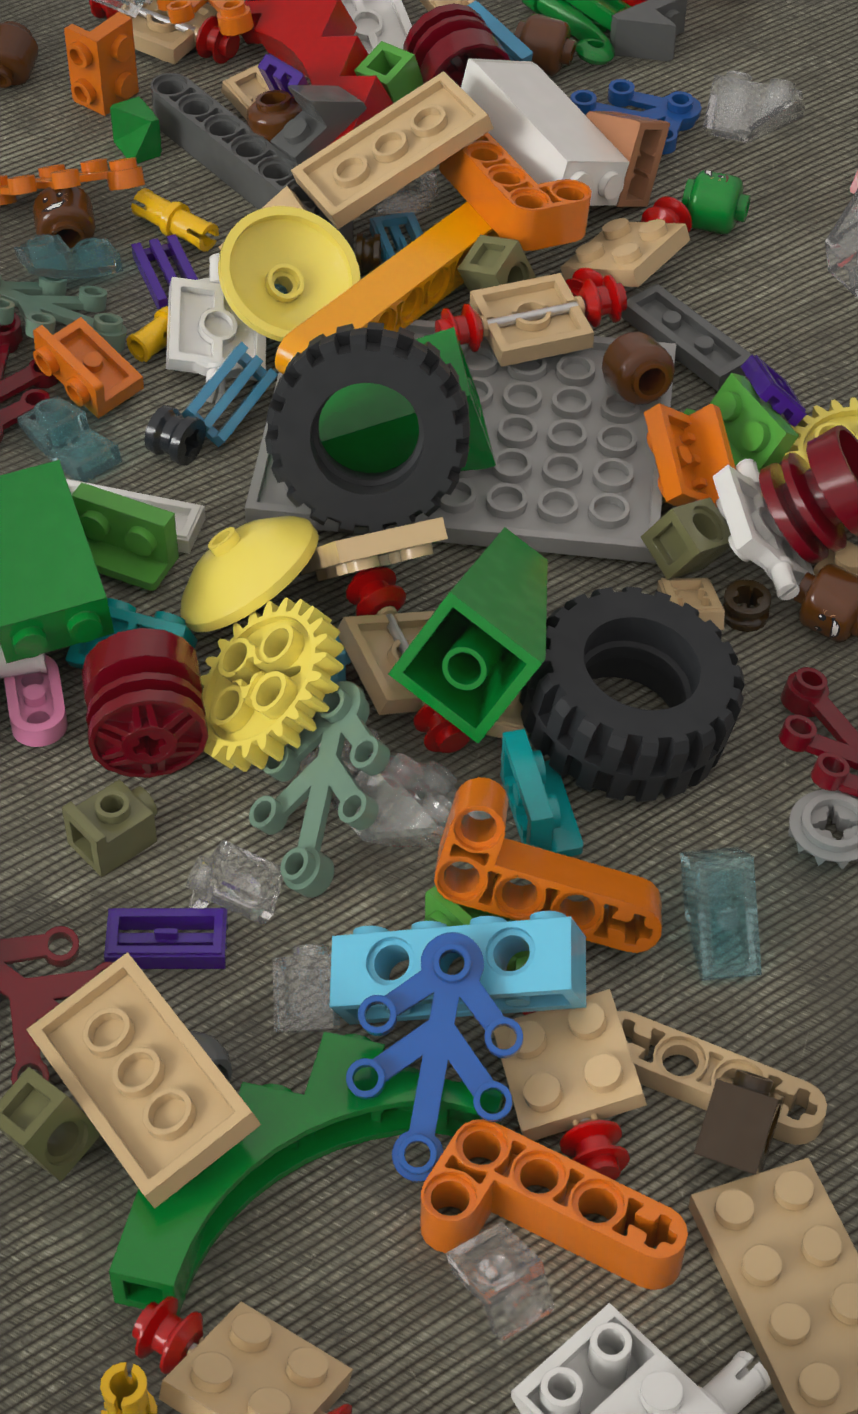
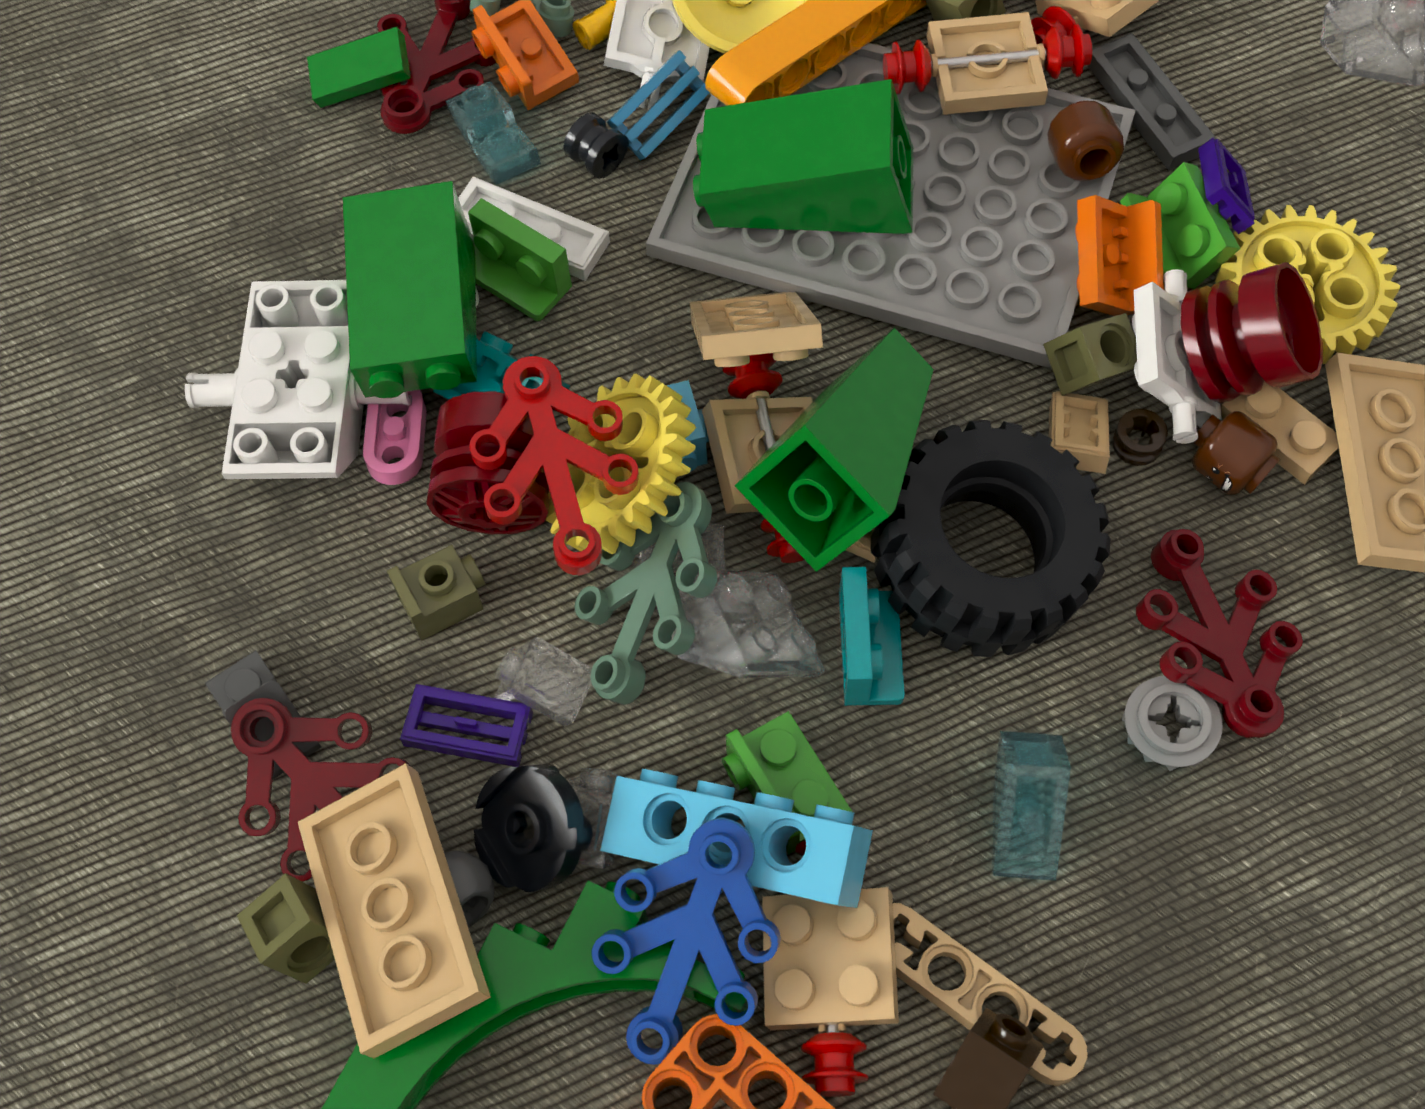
camera: 15 degrees right, 15 degrees up
light yellow dish [180,516,319,632] -> none
black tyre [265,322,470,535] -> none
orange beam [434,777,662,953] -> none
none -> red plant [469,356,638,575]
none -> black plate [474,764,593,892]

